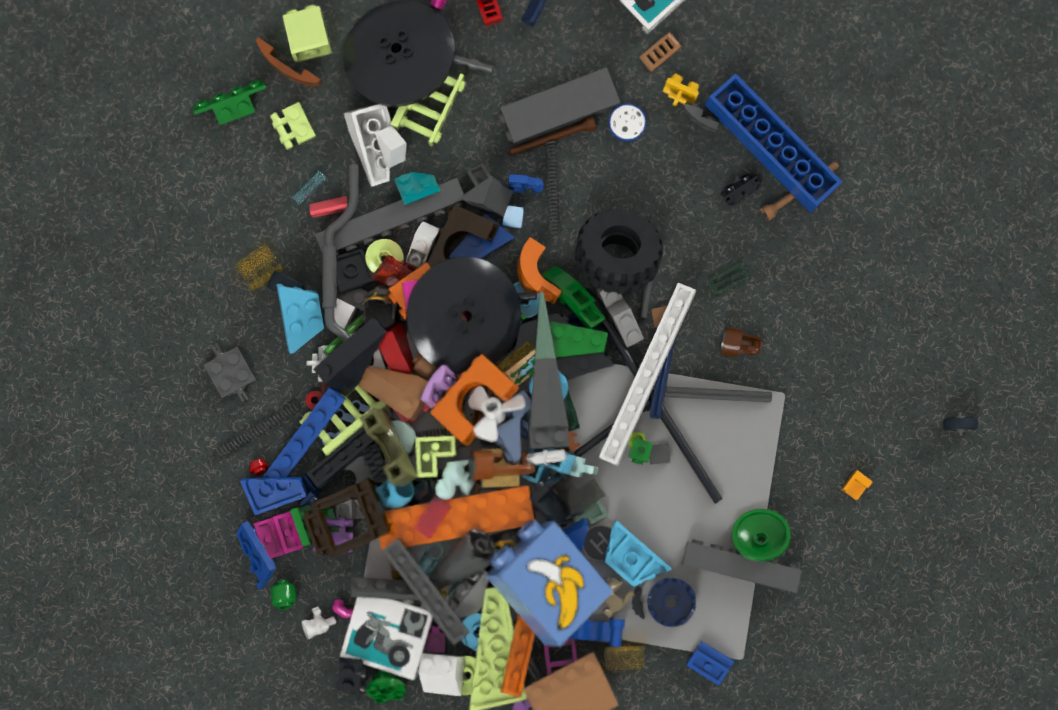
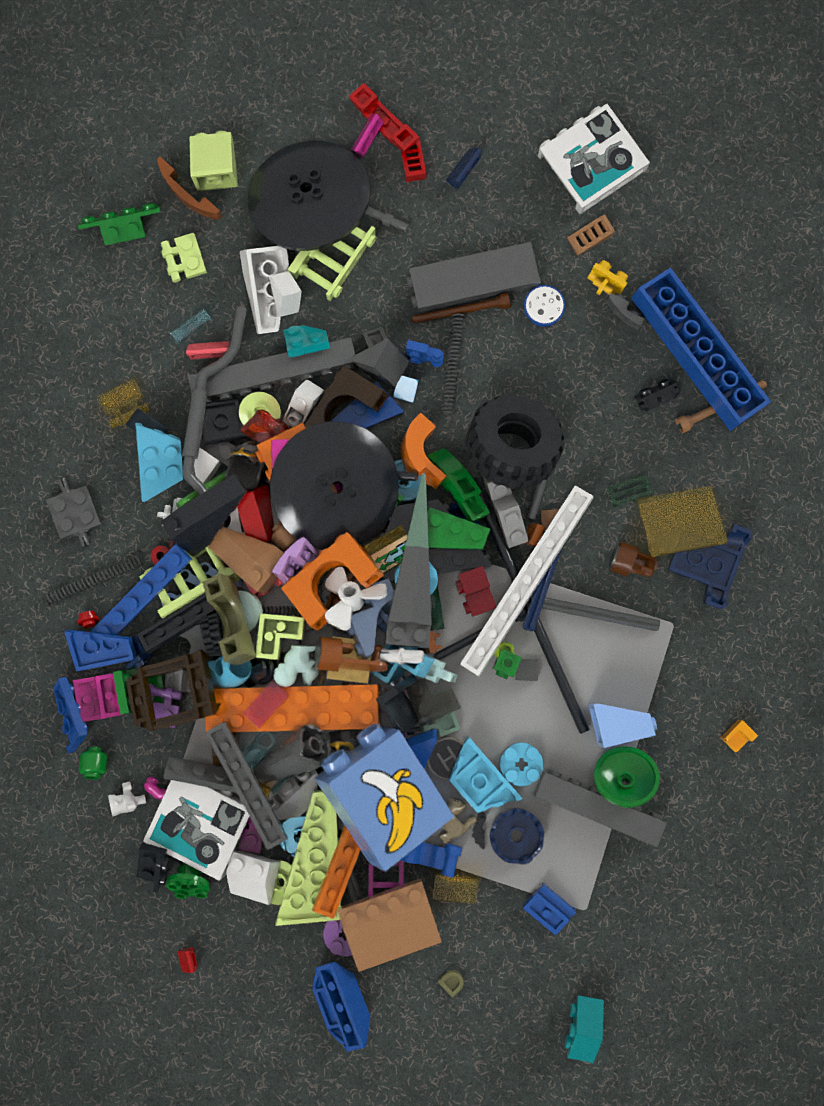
camera: 10 degrees right, 0 degrees up
none -> dark red brick [455,566,497,617]
none -> medium azure plate [500,742,543,786]
none -> dark orange tile [524,523,545,546]
none -> light blue slope [588,703,657,748]
none -> clear yellow piece [637,486,727,557]
none -> dark blue piece [668,524,753,610]

